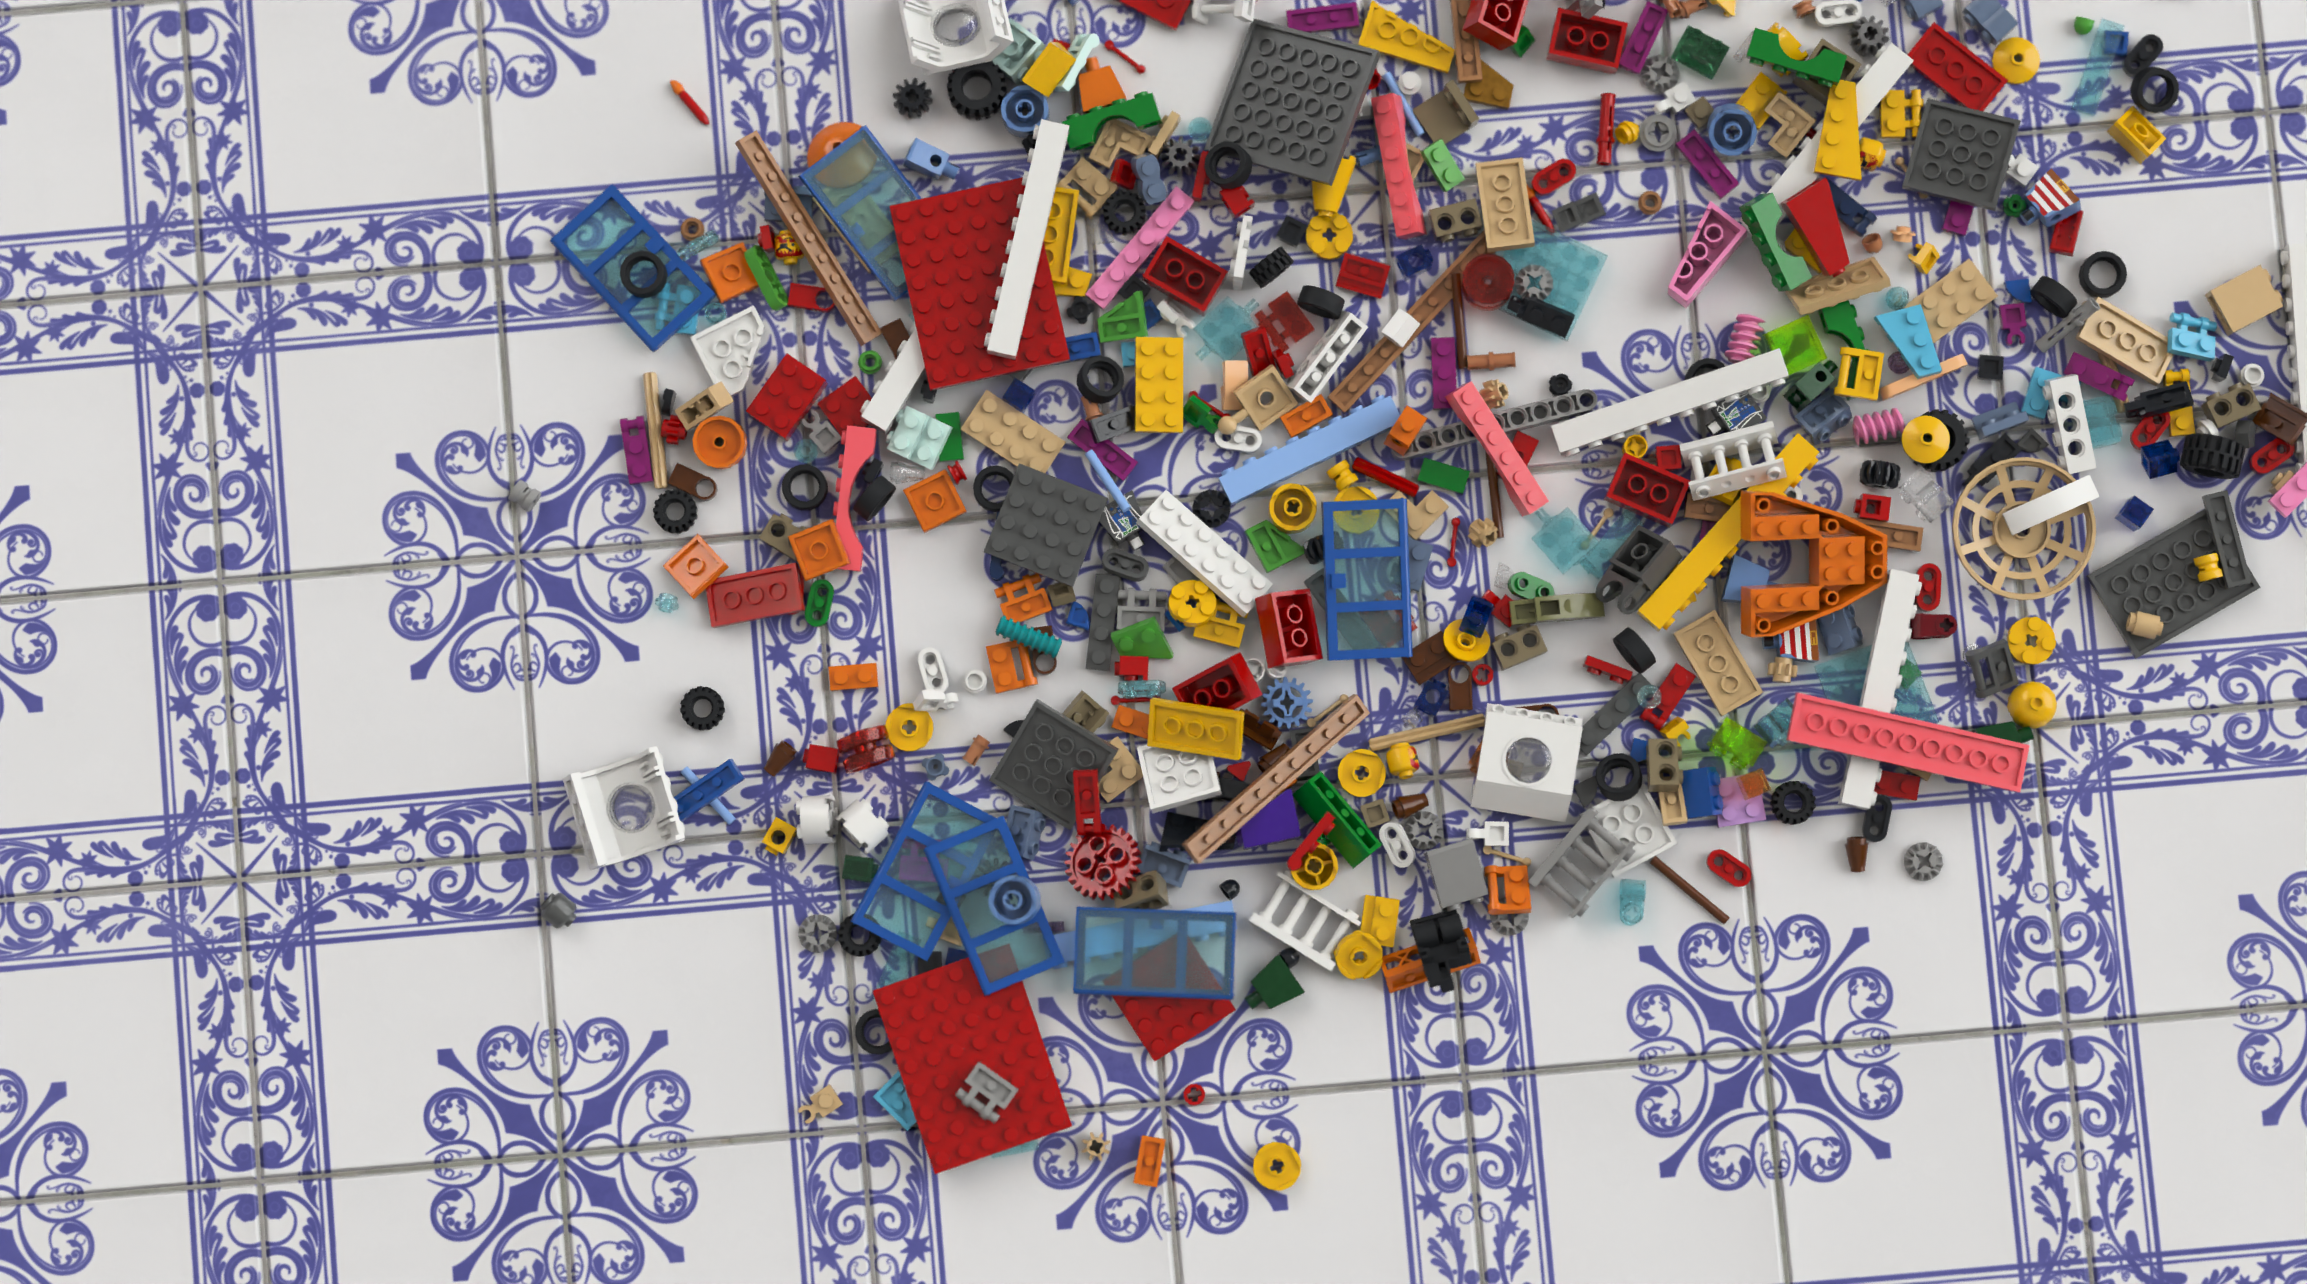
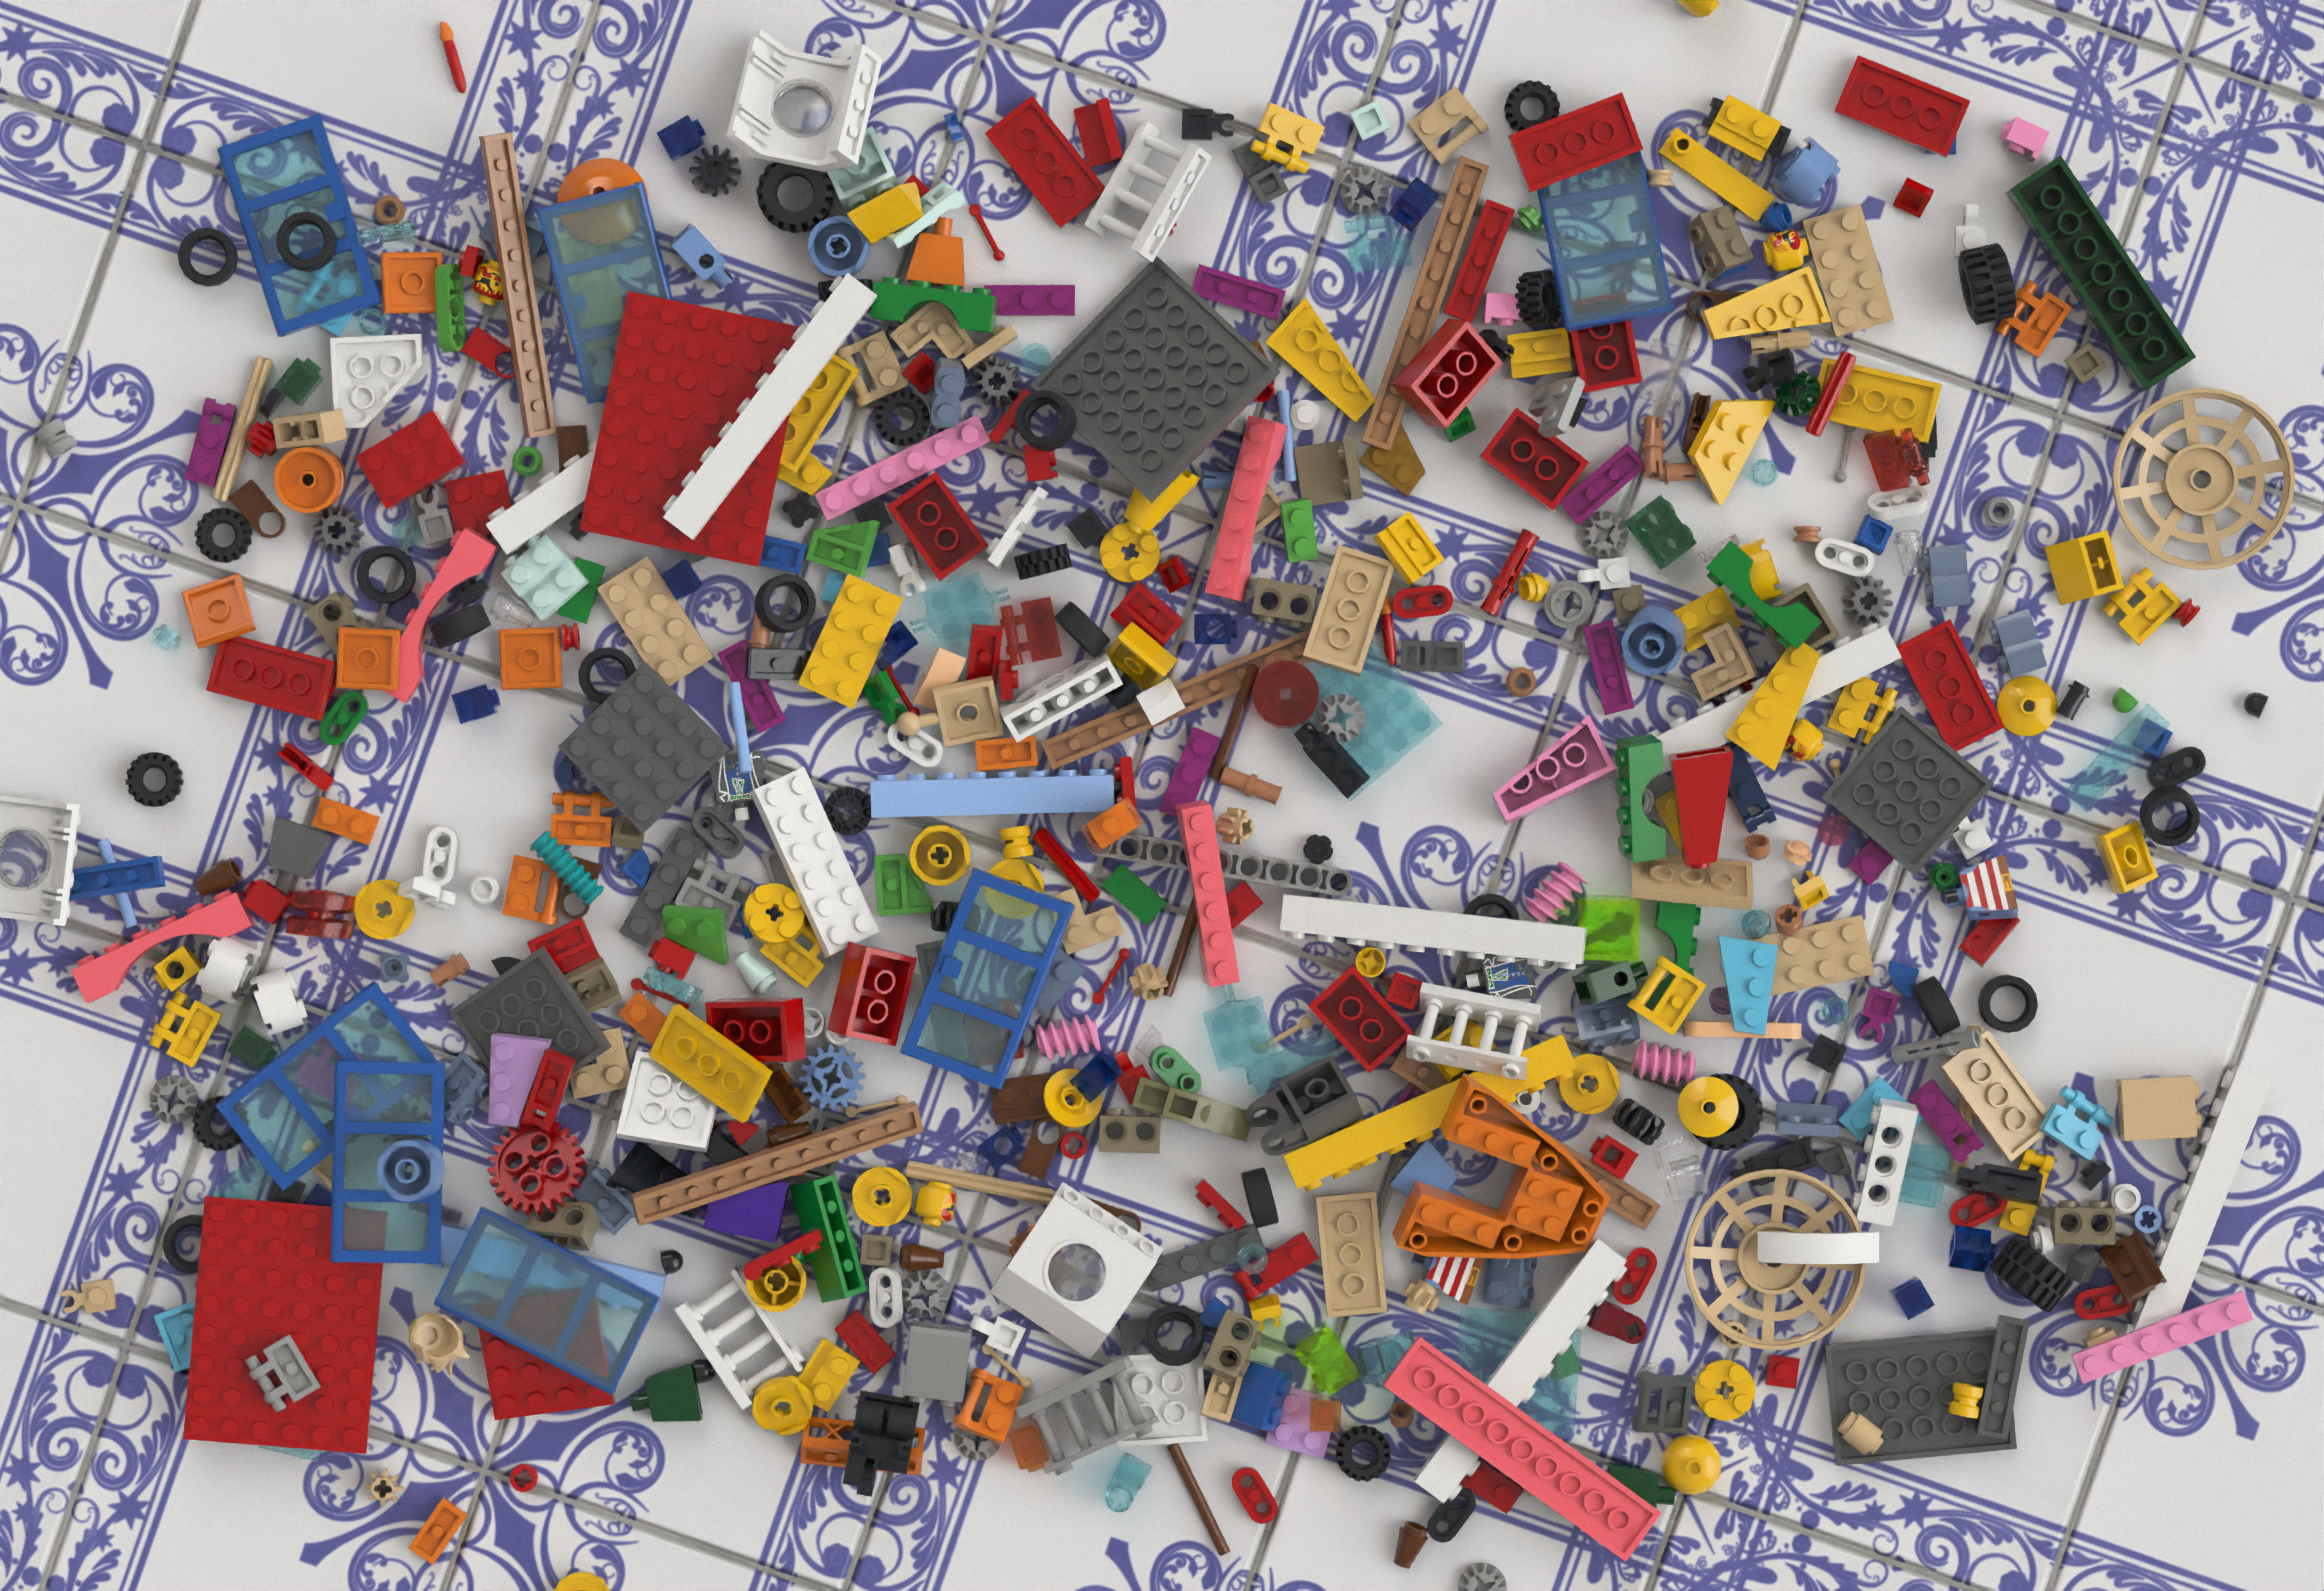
camera: 20 degrees right, 5 degrees up
none -> coral arch [71,889,256,1003]
none -> yellow plate [149,990,223,1068]
none -> black tyre [178,228,238,287]
none -> dark grey torso [267,817,334,892]
none -> clear green brick [274,357,325,406]
none -> red piece [277,742,335,792]
none -> flat silver gear [312,505,365,556]
none -> tan hair [409,1312,470,1375]
none -> clear blue brick [451,684,501,724]
none -> lavender wing [488,1032,552,1127]
none -> red plate [526,917,601,974]
none -> clear blue brick [657,115,706,162]
none -> light aqua cone [734,951,778,997]
none -> red plate [834,1309,897,1375]
none -> clear blue bracket [875,620,919,672]
none -> magenta plate [984,285,1075,316]
none -> clear orange brick [1009,1423,1049,1472]
none -> bright pink piece [1036,1014,1101,1062]
none -> black plate [1105,673,1140,710]
none -> yellow slope [1106,622,1178,691]
none -> red plate [1114,756,1137,810]
none -> red slope [1156,555,1194,594]
none -> yellow plate [1373,511,1445,586]
none -> nougat hinge [1389,1402,1414,1428]
none -> yellow plate [1559,1053,1620,1114]
none -> tan bush [1719,1320,1747,1348]
none -> red plate [1765,1354,1800,1389]
none -> nougat bush [1775,904,1803,935]
none -> clear pink tile [1817,816,1849,846]
none -> clear light blue bush [1821,996,1849,1024]
none -> black pin [2056,680,2090,721]
none -> light blue bush [2133,1205,2162,1233]

